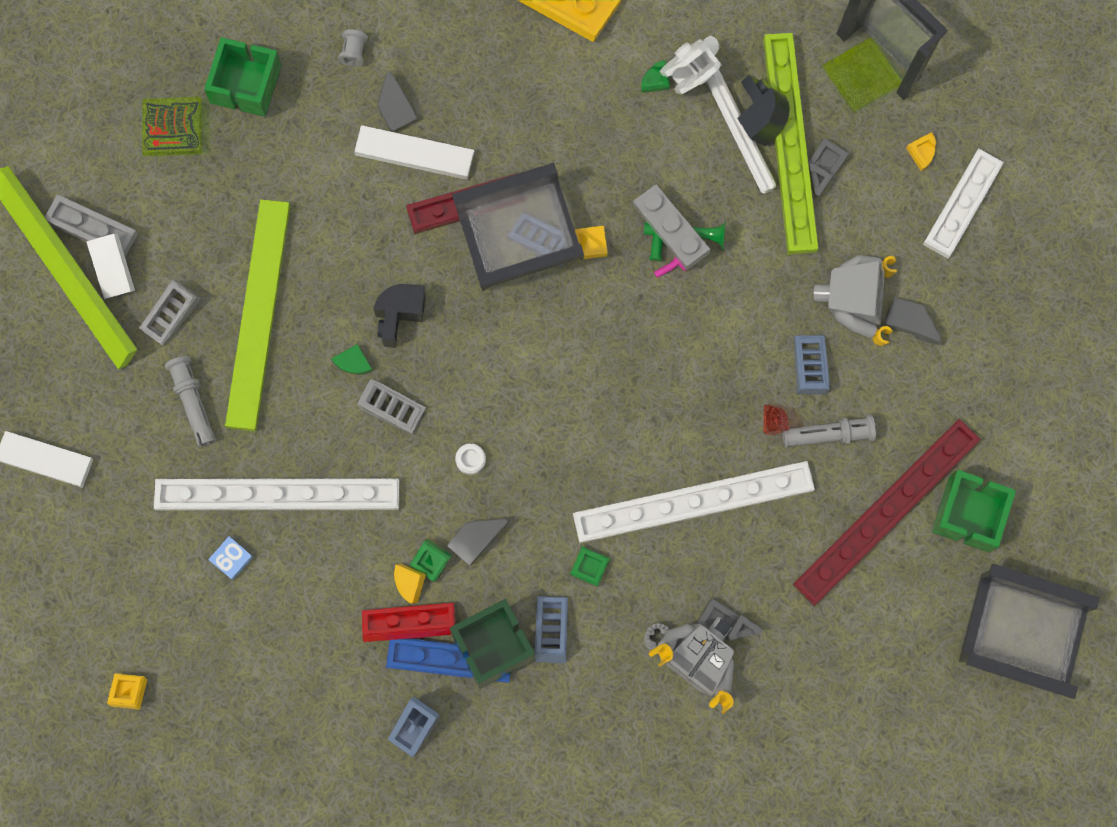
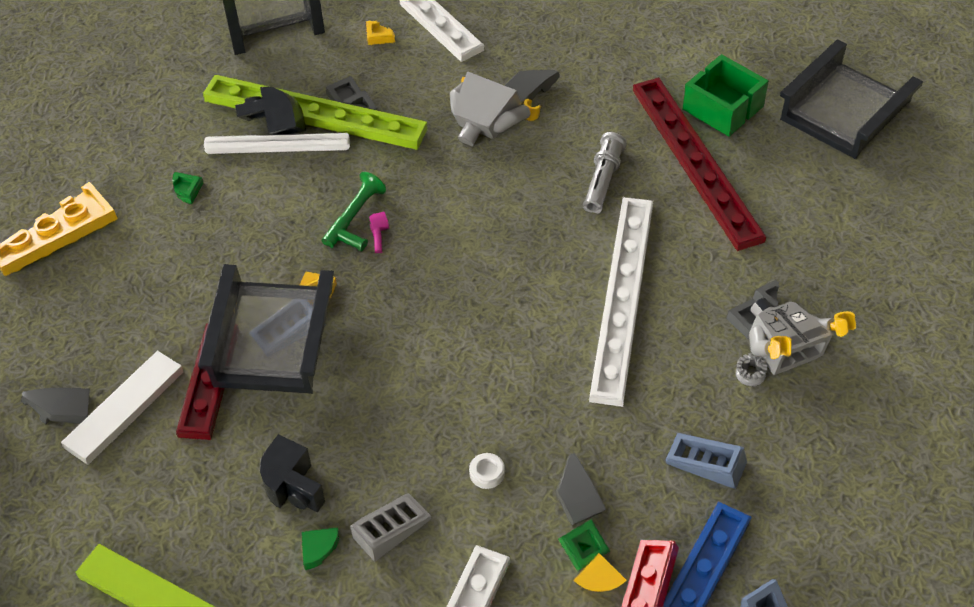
camera: 60 degrees left, 25 degrees down
dark green piece [450,599,535,689] -> none
green tile [570,546,610,587] -> none
light grey plate [633,185,710,270] -> none
white hinge [660,36,722,94] -> none
clear red tile [764,405,789,435] -> none
sand blue slope [794,335,829,394] -> none
clear neon green tile [822,37,902,113] -> none

